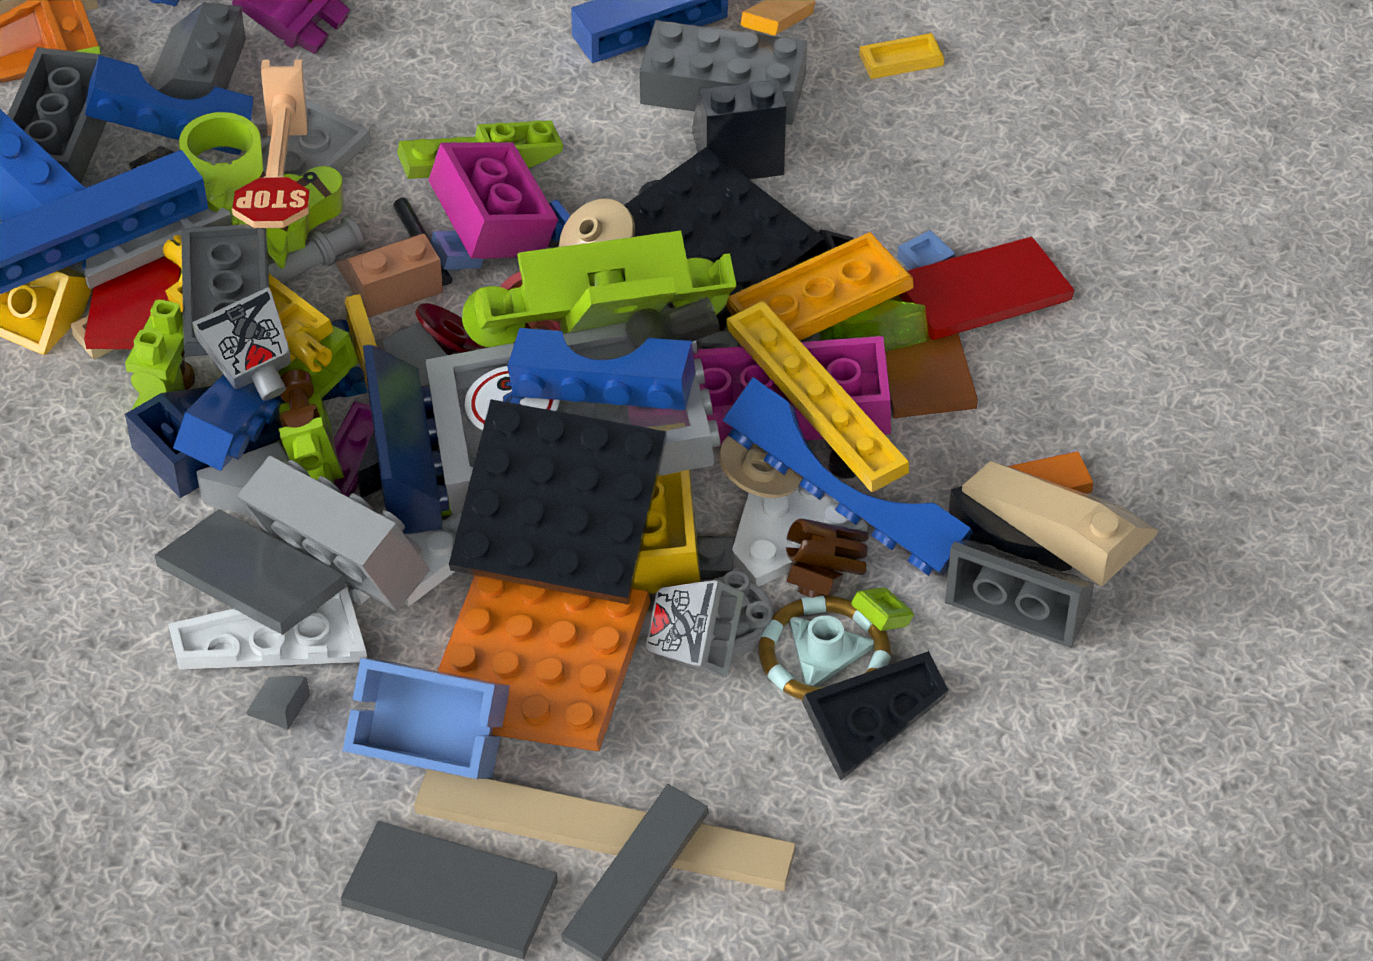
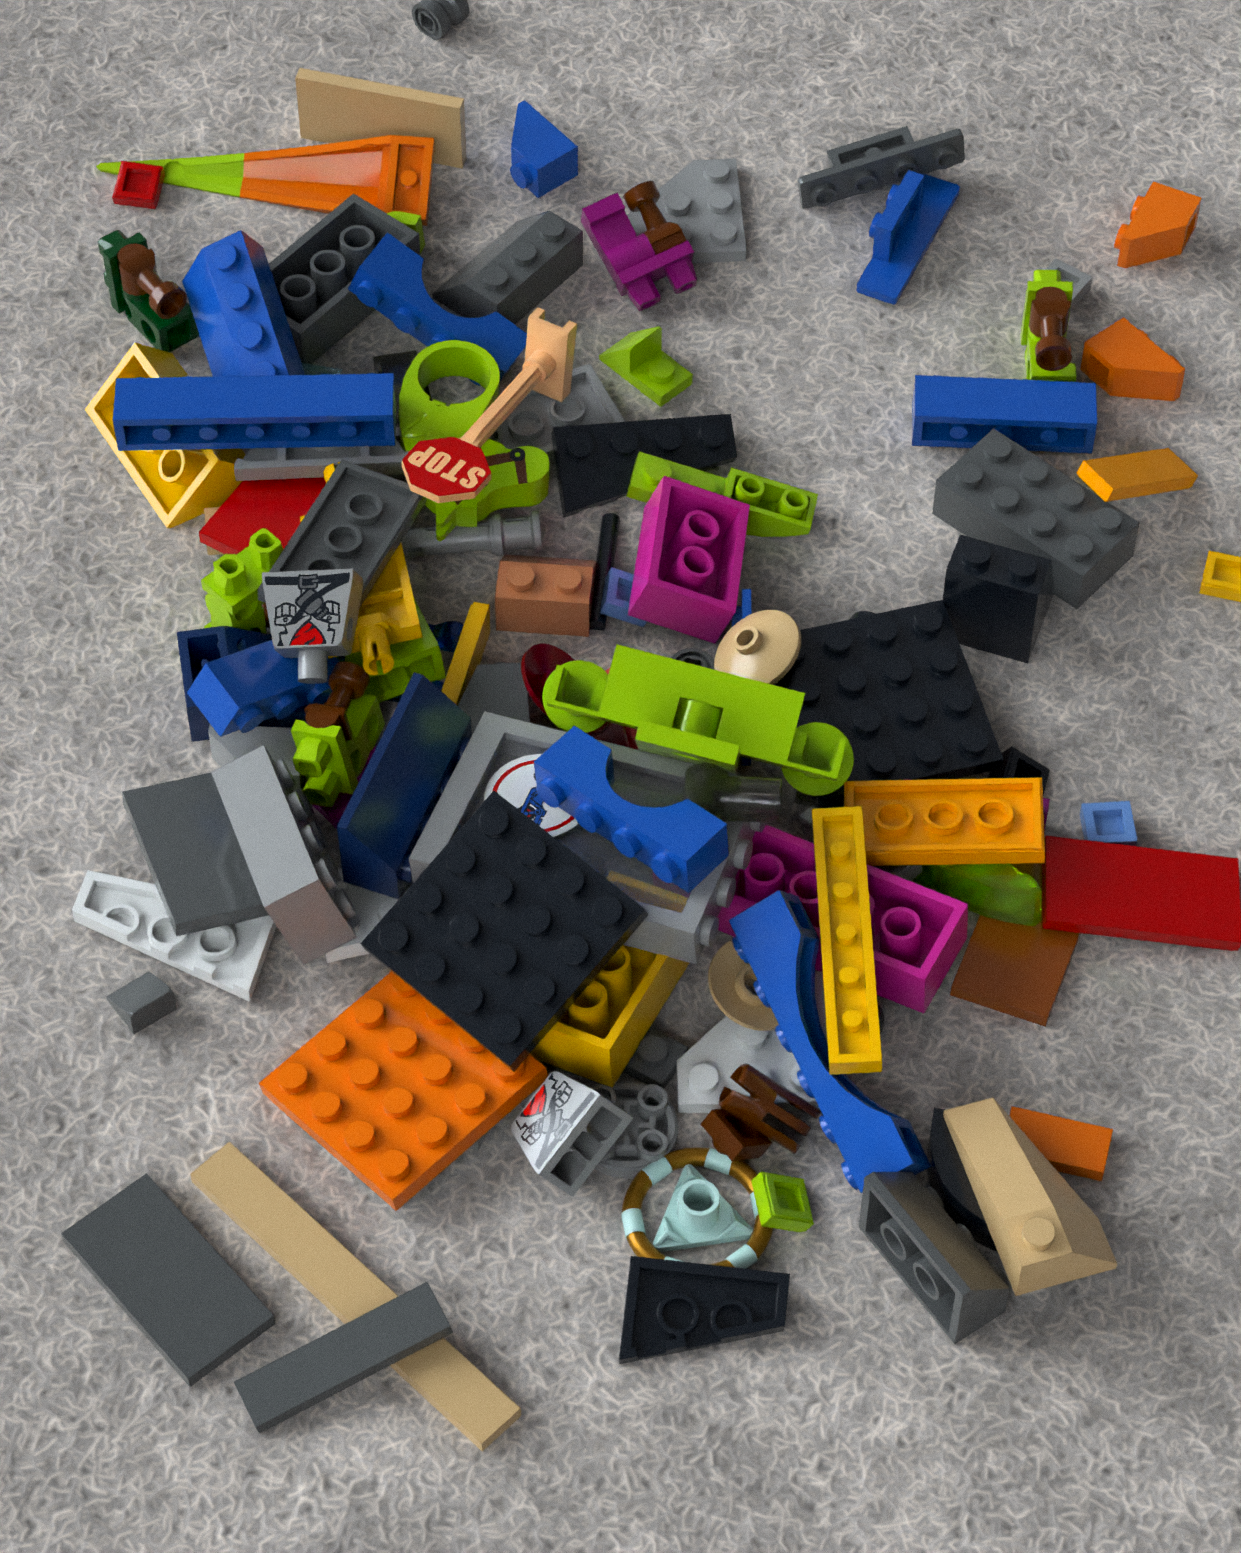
camera: 30 degrees right, 5 degrees up
medium blue piece [342,658,510,779] -> none
none -> black wing [551,414,737,518]
none -> lime slope [599,326,693,407]

